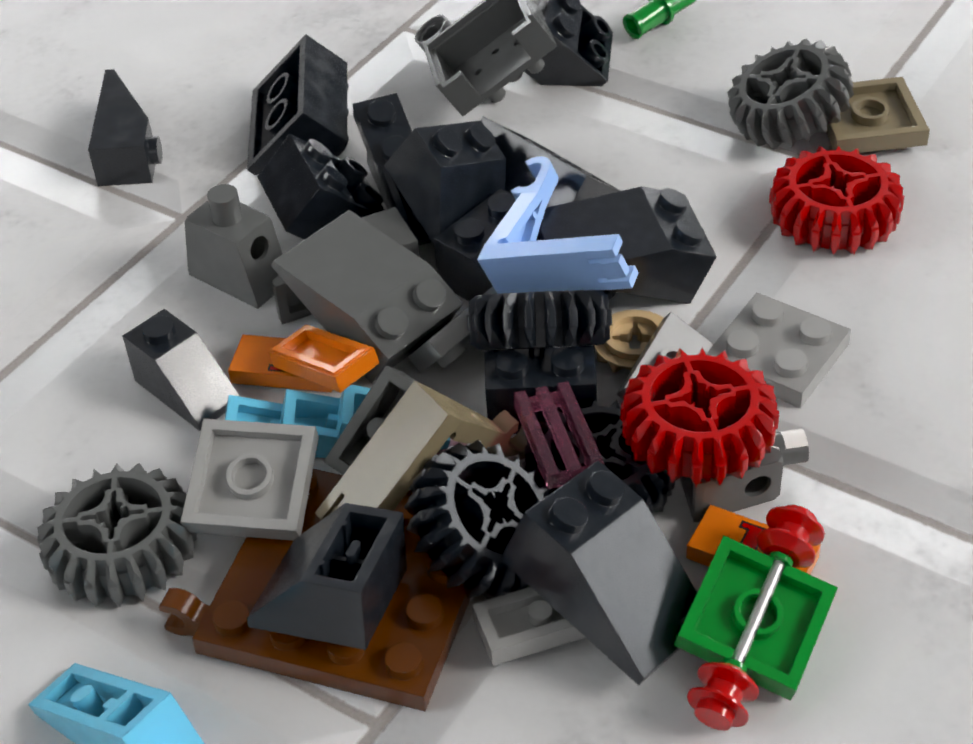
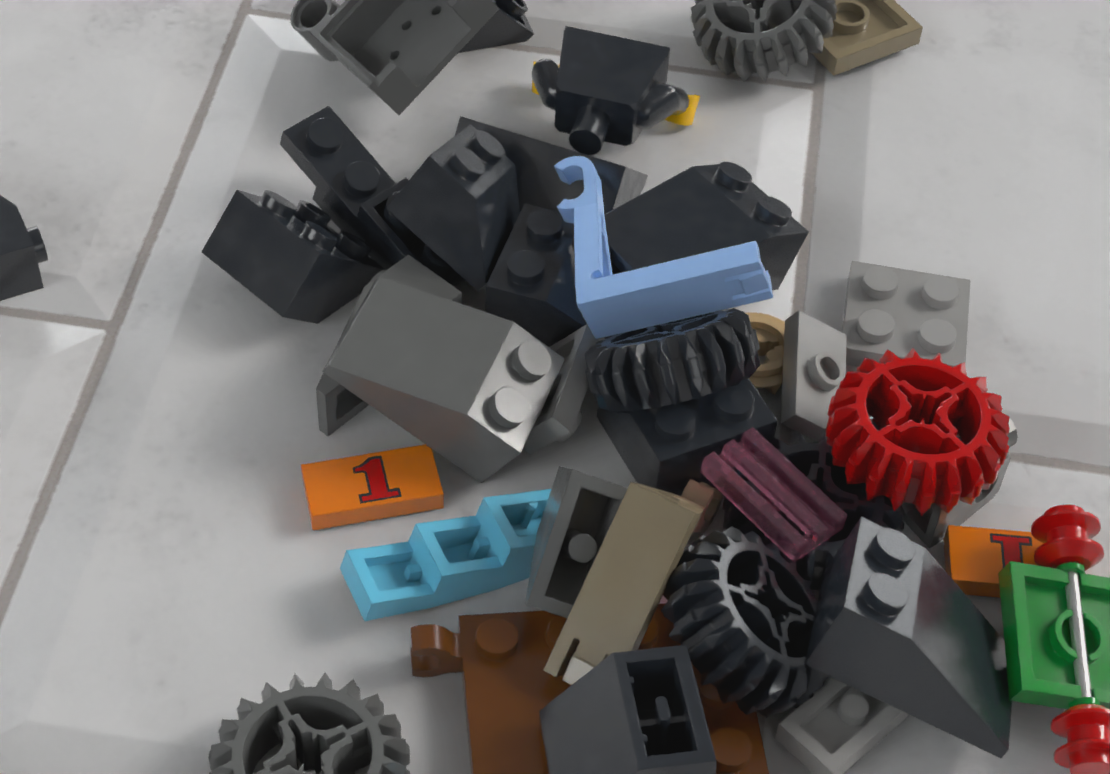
camera: 30 degrees left, 5 degrees up
black slope [122,309,240,431] -> none
light grey plate [181,418,319,540] -> none
dark grey torso [184,184,283,309] -> none
black slope [247,34,349,175] -> none
orange tile [268,324,379,393] -> none
red gear [769,145,905,256] -> none
none -> black torso [531,26,700,155]

